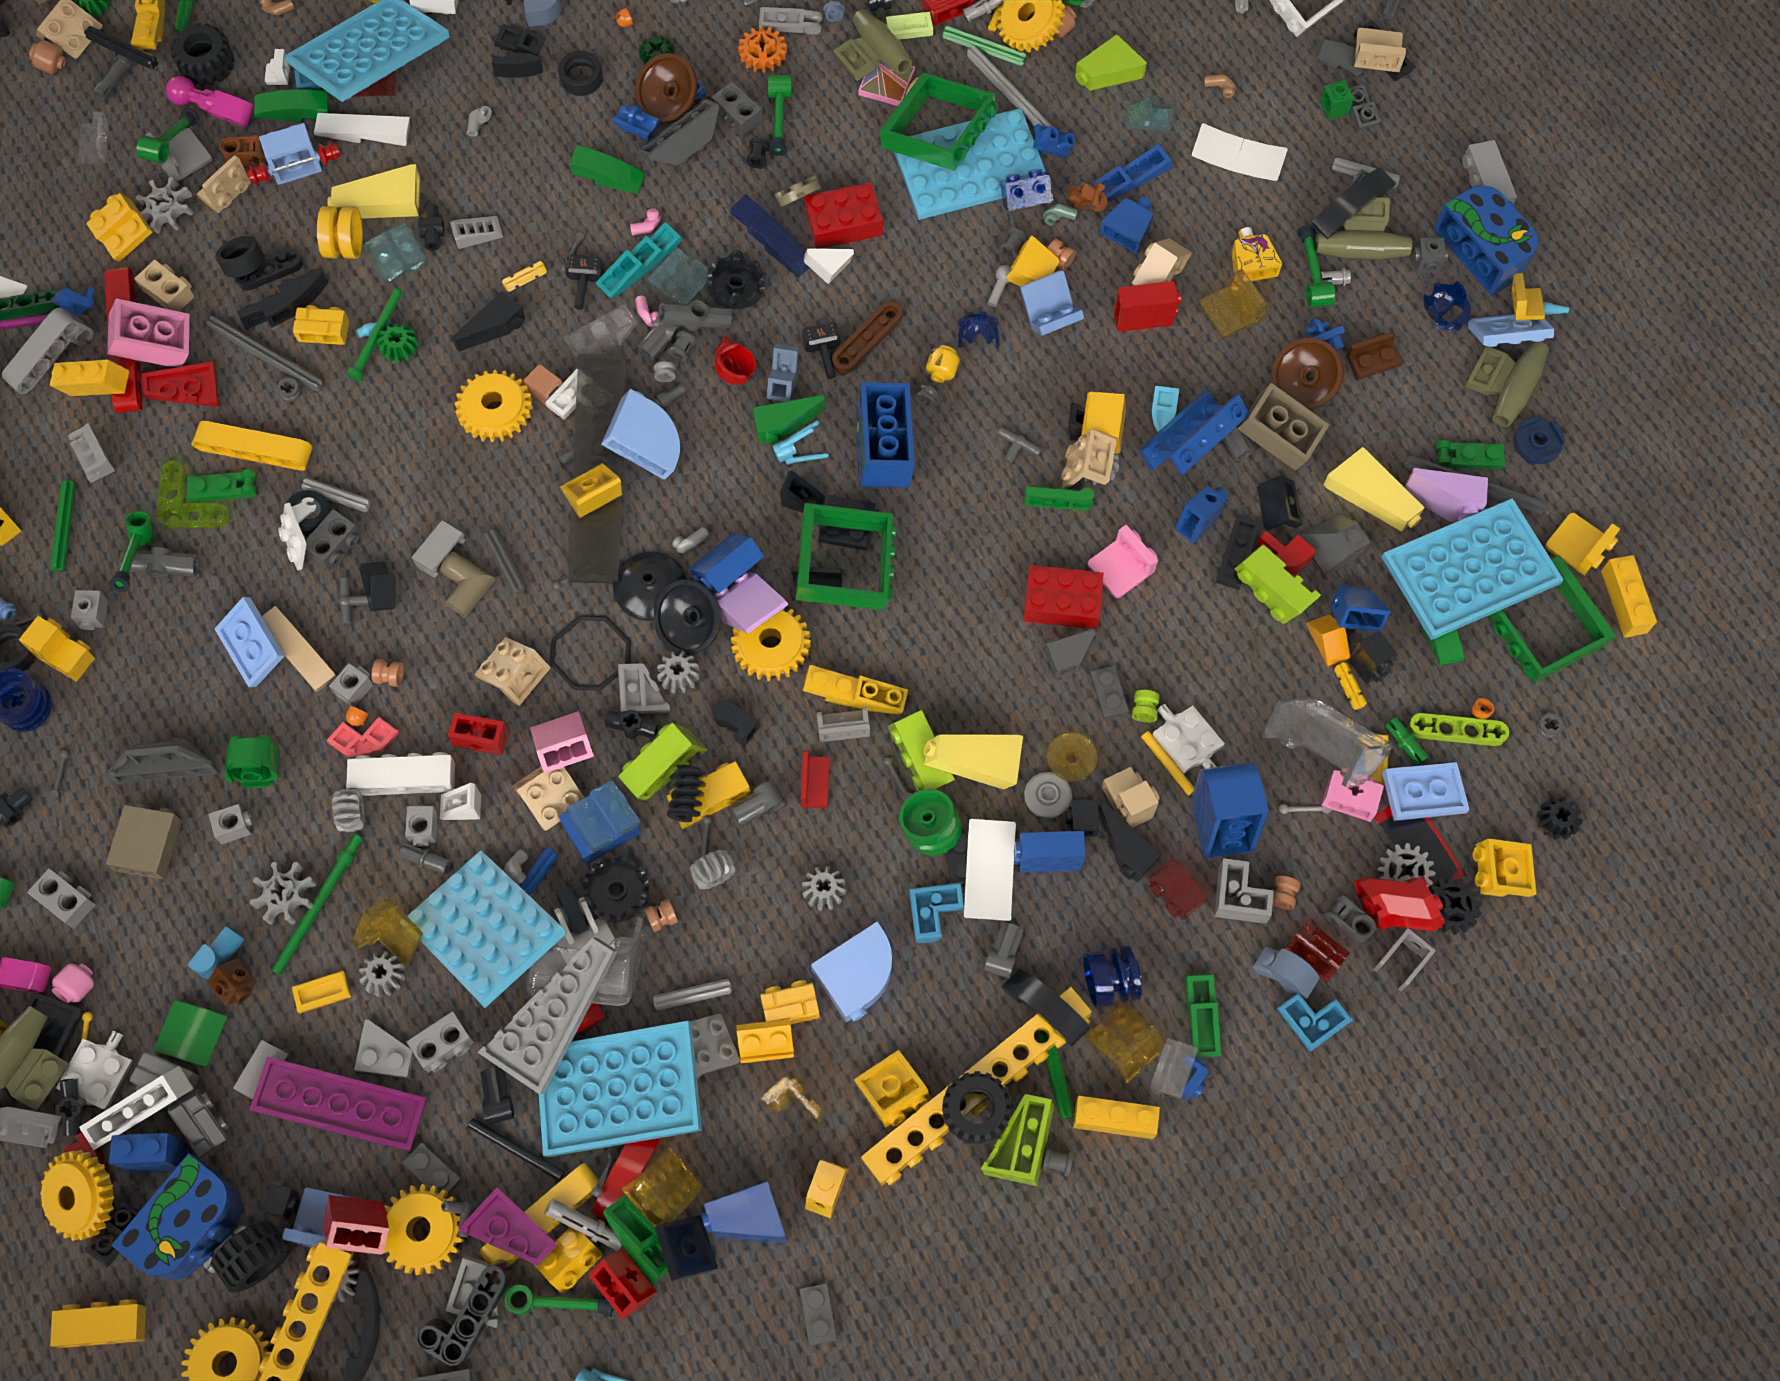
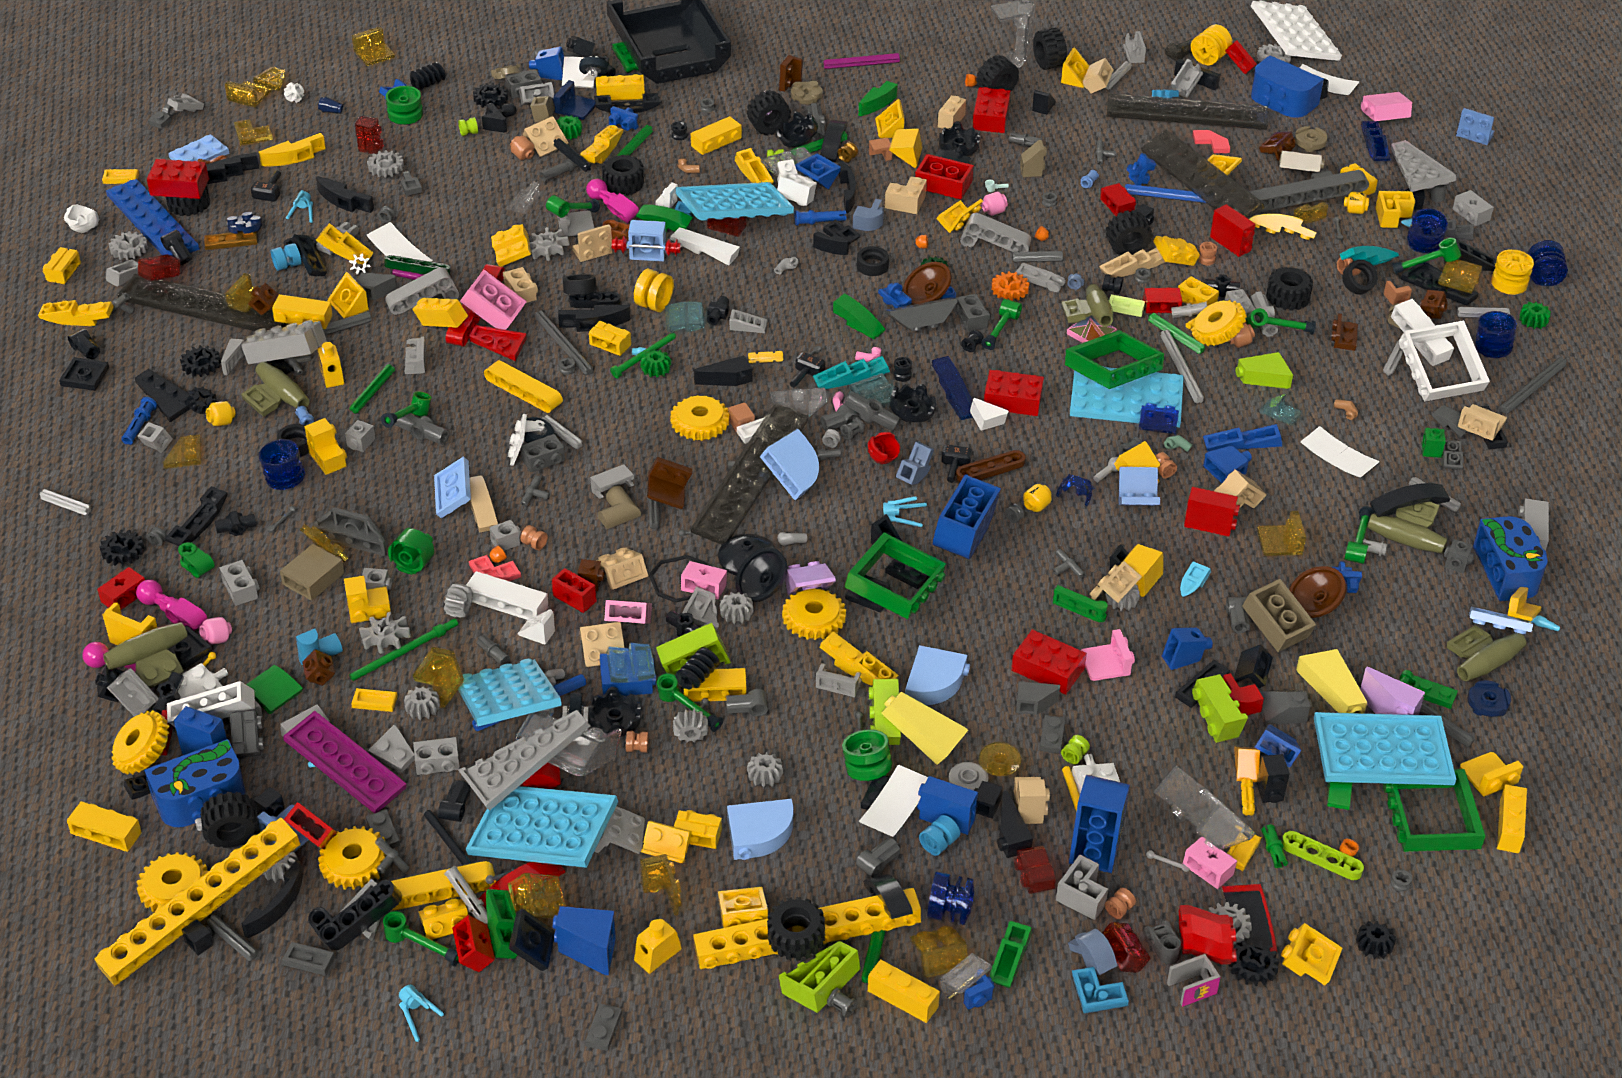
camera: 25 degrees right, 25 degrees down
blue bracket [53,286,95,315] -> none
clear neon green beam [156,460,231,529] -> none
green plate [187,469,257,502] -> none
light yellow slope [328,164,420,218] -> none
black slope [359,562,396,611] -> none
light grey brick [405,806,438,847] -> none
magenta wing [457,1187,558,1266] -> none
yellow slope [560,463,622,518] -> none
light grey axle [653,979,732,1010] -> none
blue brick [688,533,764,593] -> none
black leg [712,700,759,747] -> none
green slope [753,395,825,444] -> none
dark tan plate [774,175,821,207] -> none
red panel [801,750,830,808] -> none
dark azure brick [909,883,964,943] -> none
blue hips [1033,124,1075,158] -> none
dark orange hips [1066,183,1108,212] -> none
blue fence [1138,391,1249,475] -> none
yellow torso [1232,227,1282,284] -> none
reddish brown bracket [1346,332,1402,380] -> none
light blue plate [1382,762,1470,821] -> none
clear blue helmet [1423,281,1472,331] -> none
none -> clear yellow plate [300,524,348,563]
none -> yellow brick [344,576,391,623]
none -> reddish brown brick [578,559,605,591]
none -> reddish brown bracket [647,457,692,509]
none -> green piece [657,673,723,732]
none -> bright pink brick [681,561,727,599]
none -> blue pin [794,210,846,226]
none -> black wheel [894,357,912,382]
none -> light blue brick [905,645,970,705]
none -> dark azure wheel [919,815,960,856]

